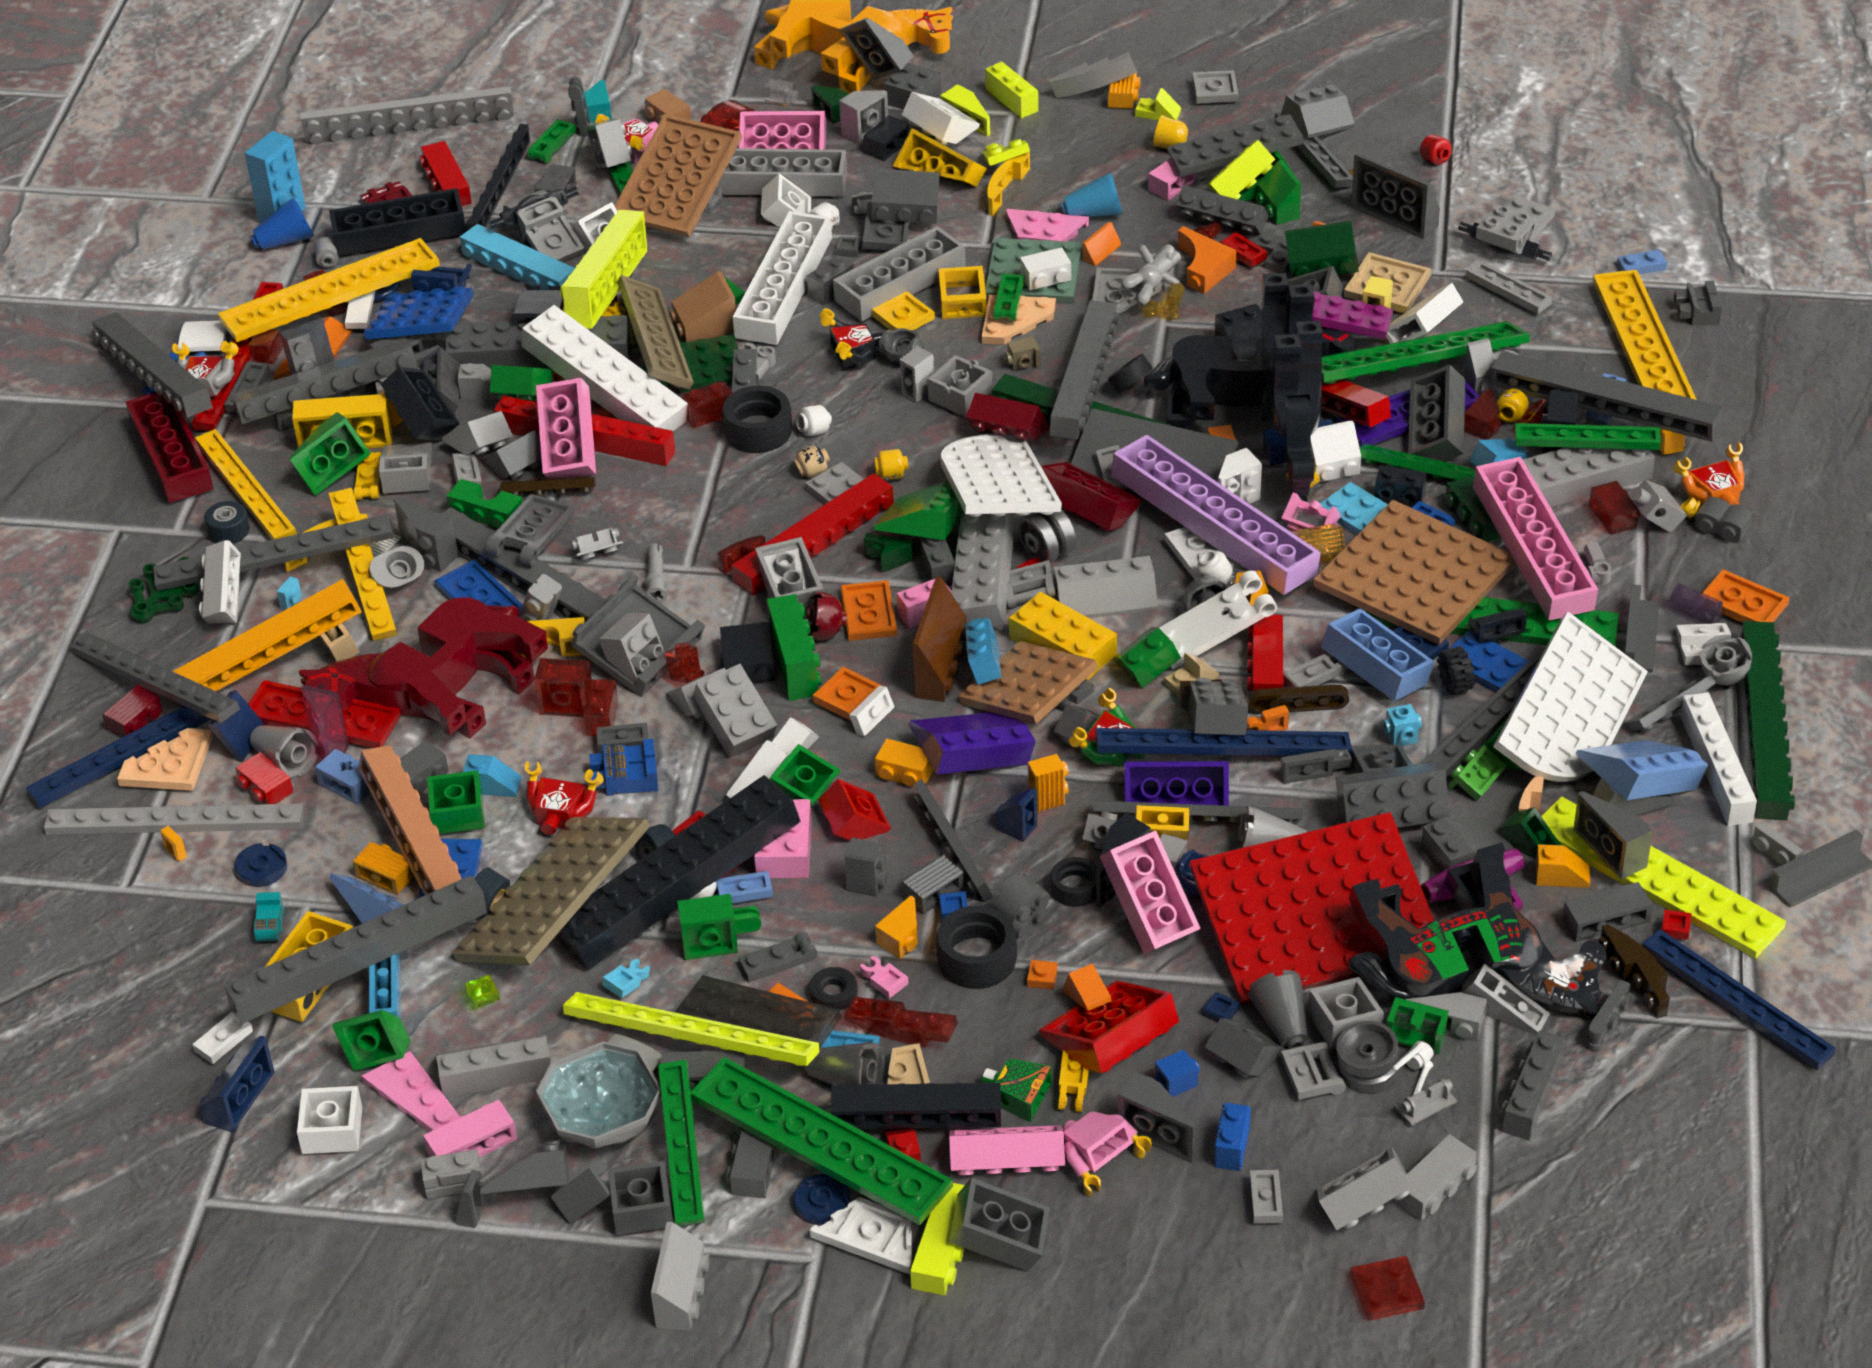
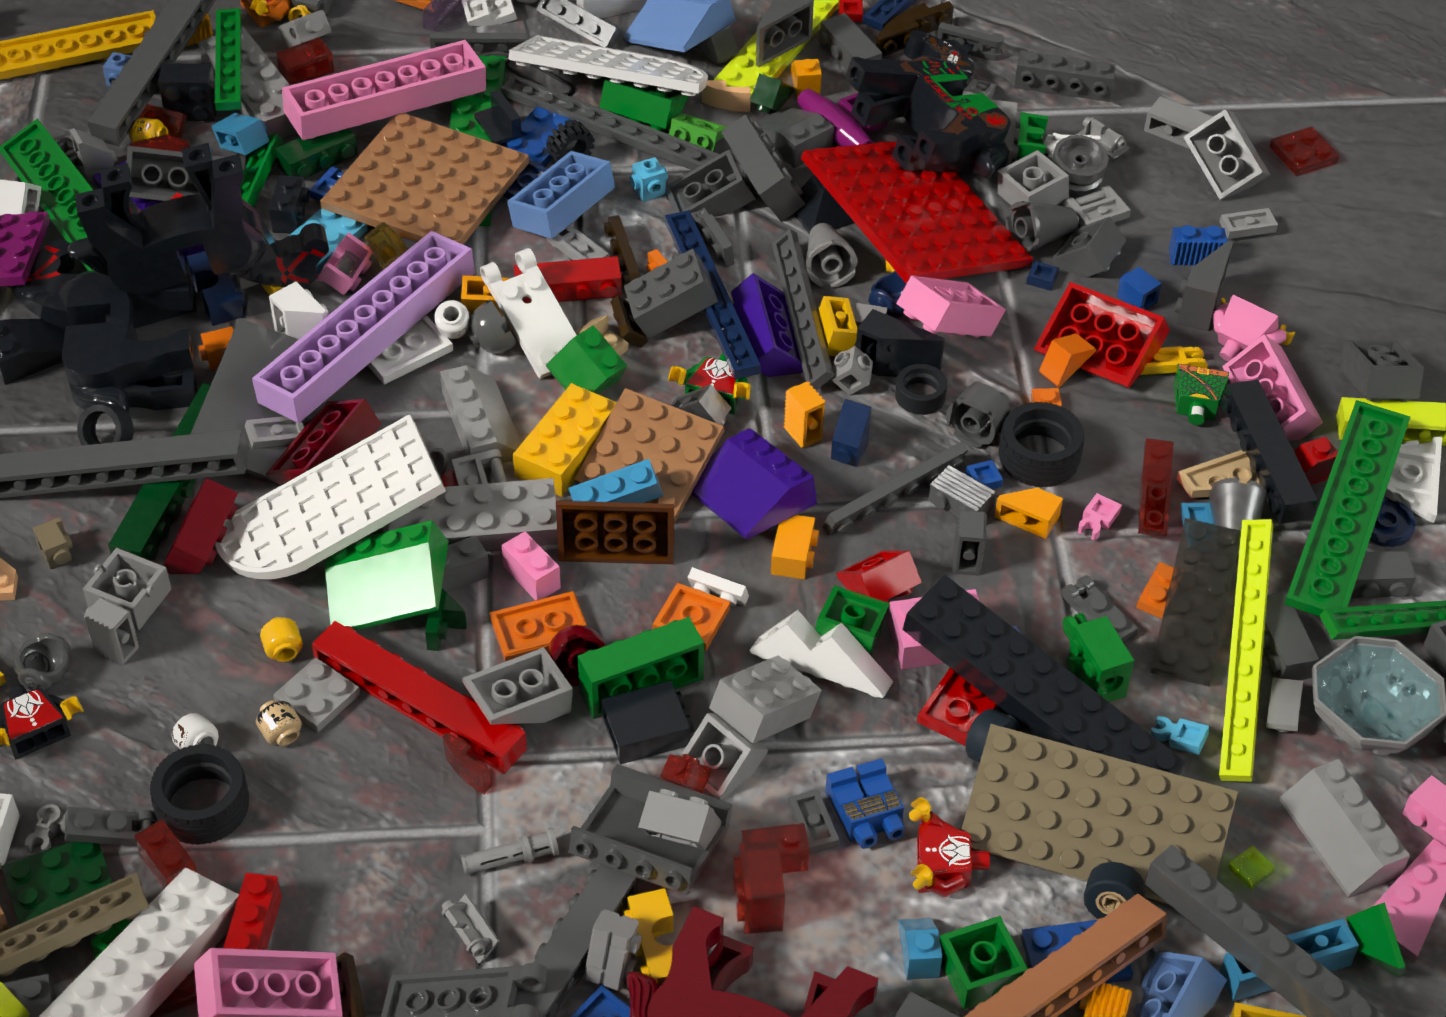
camera: 105 degrees left, 5 degrees up
black tyre [809,967,858,1011] -> none

